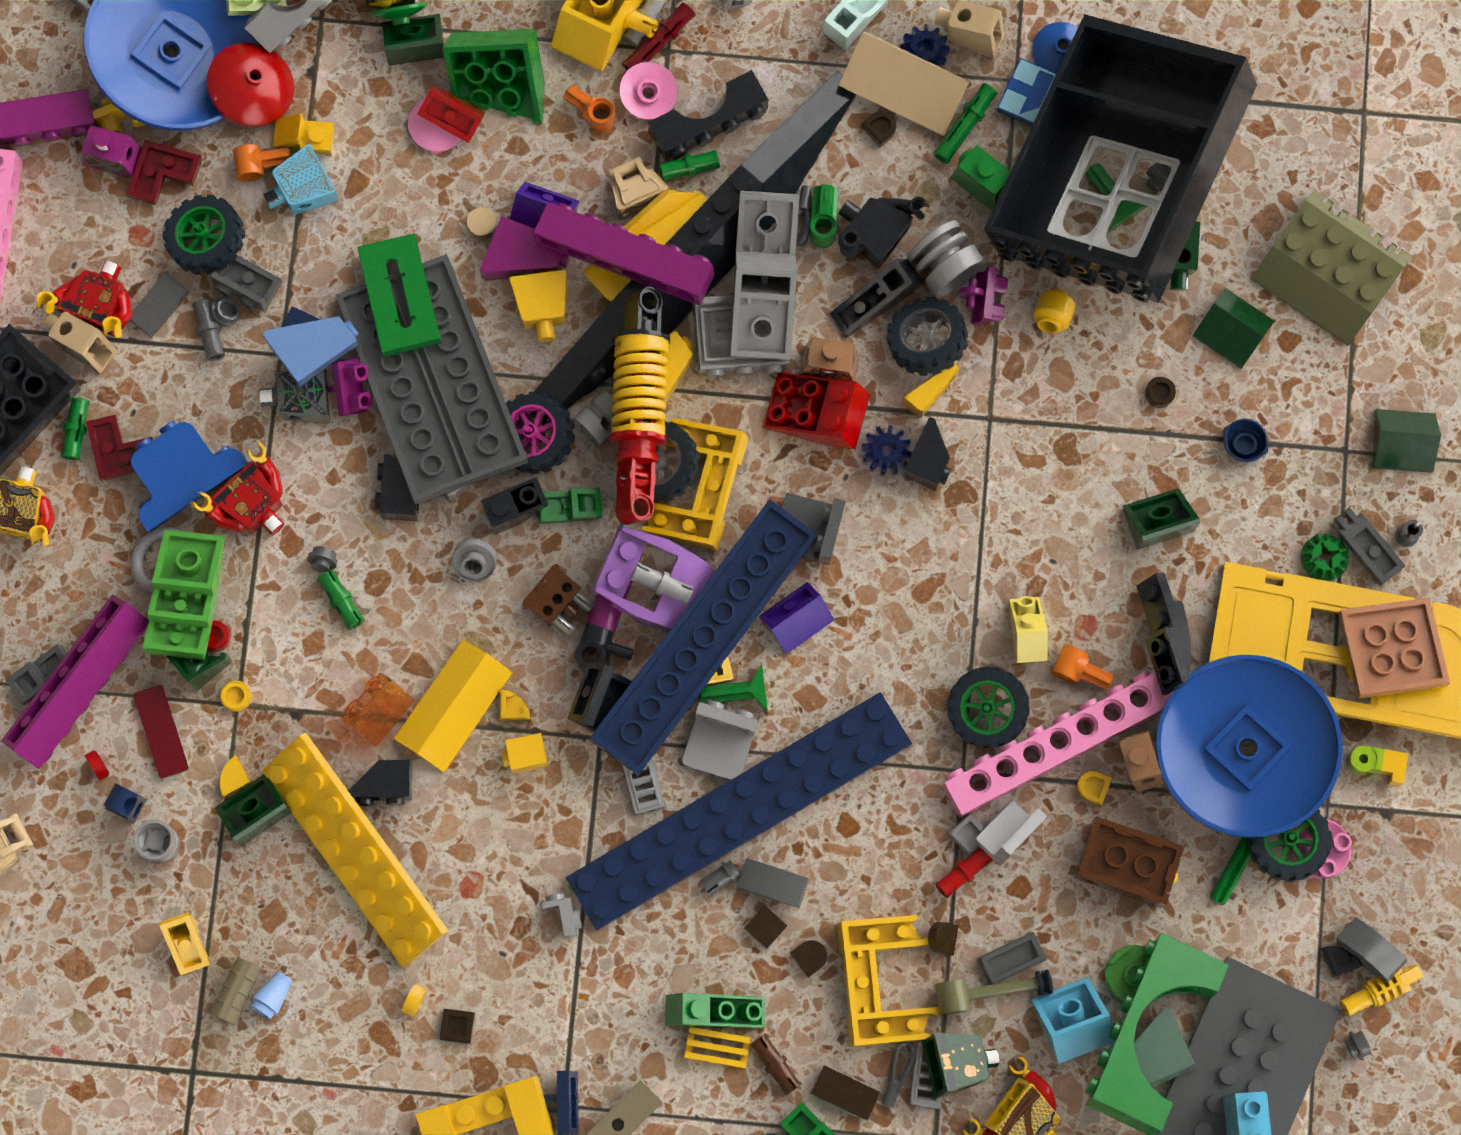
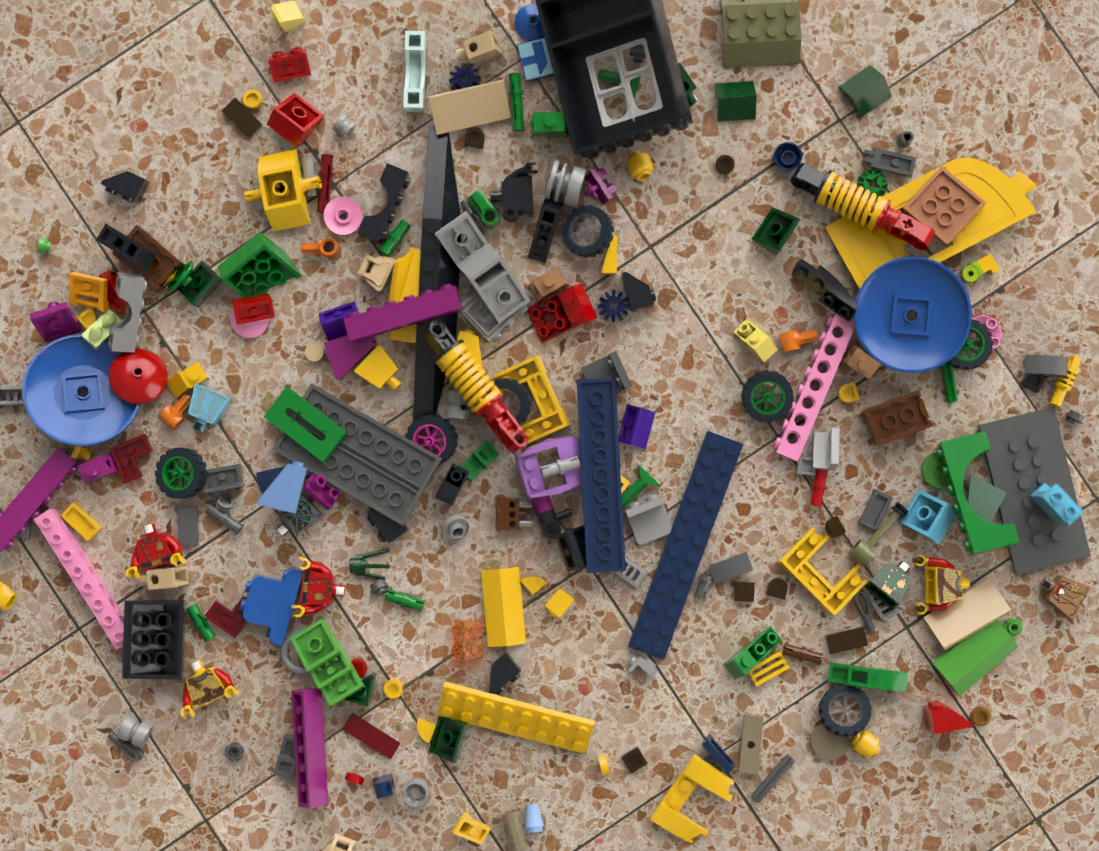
camera: 30 degrees left, 10 degrees up
none -> yellow tile [60,502,102,542]
none -> dark green plant [349,549,391,580]
none -> piece [790,163,935,250]

